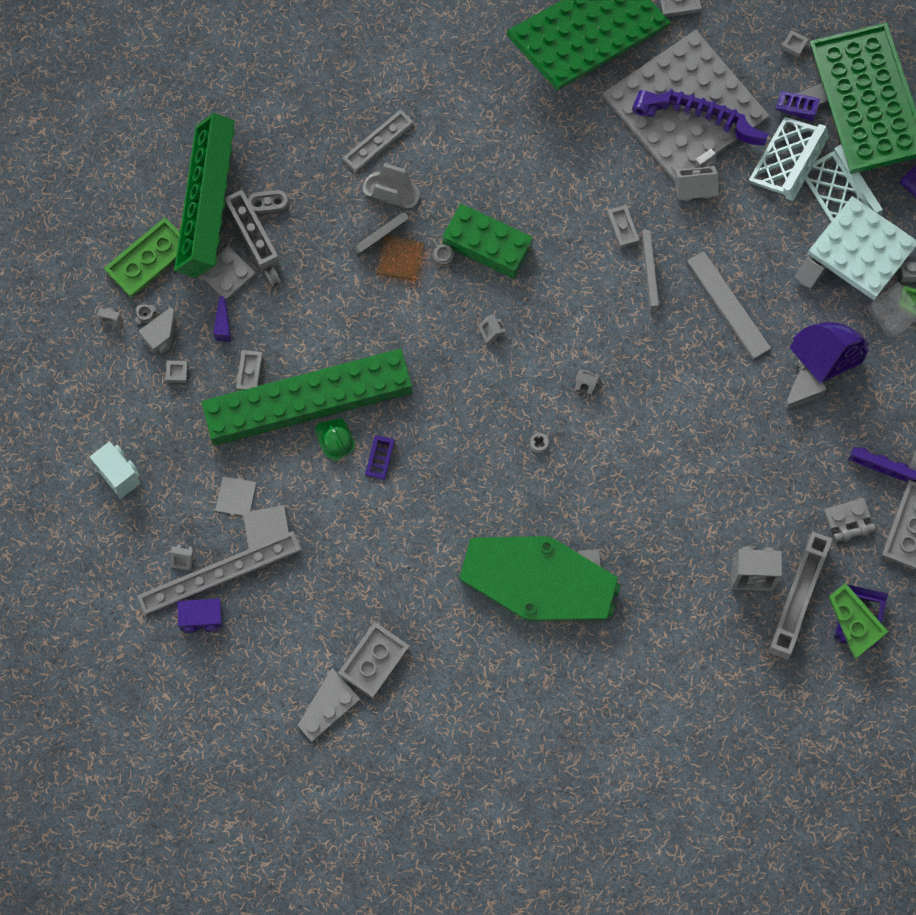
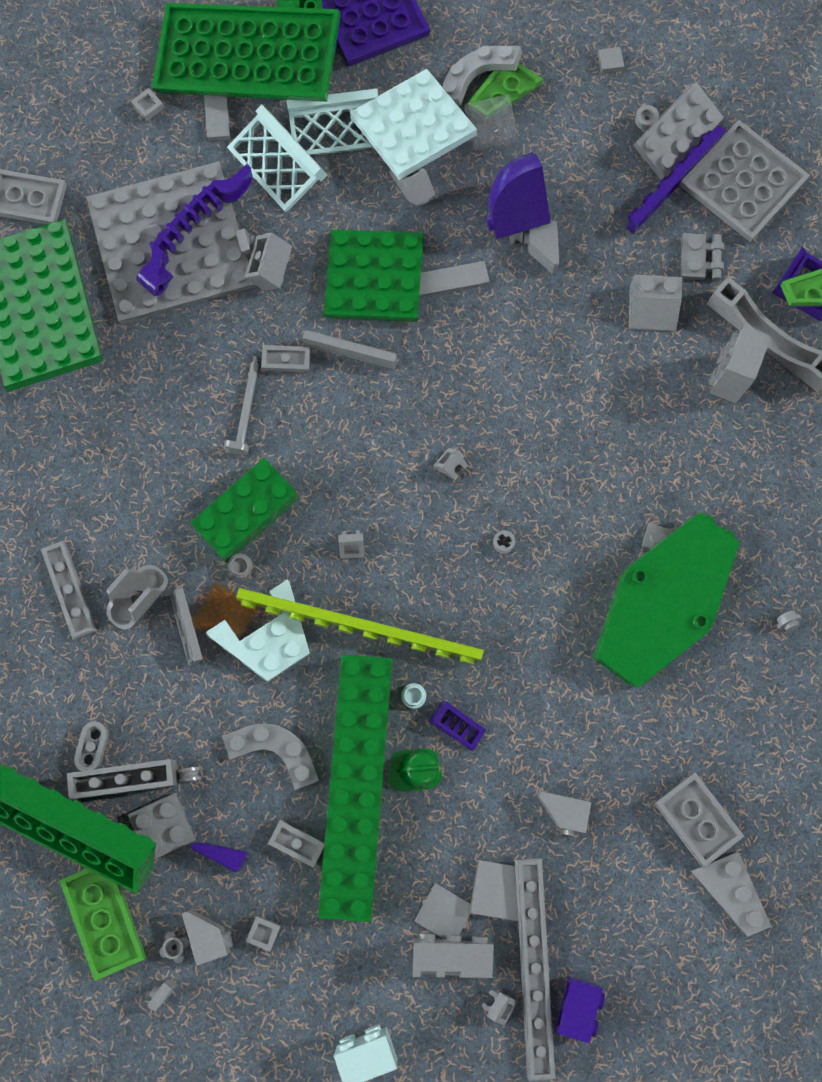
camera: 70 degrees left, 5 degrees up
dark purple slope [775,91,820,122] -> none
none -> light aqua wing [206,579,310,682]
none -> light grey plate [222,724,319,790]
none -> light grey piece [223,356,259,455]
none -> lime plate [236,588,484,665]
none -> green plate [324,229,424,322]
none -> light aqua plate [401,683,426,709]
none -> light grey wedge [412,933,494,978]
none -> light grey slope [537,791,591,837]
none -> light grey slope [629,274,682,332]
none -> light grey plate [777,611,802,632]

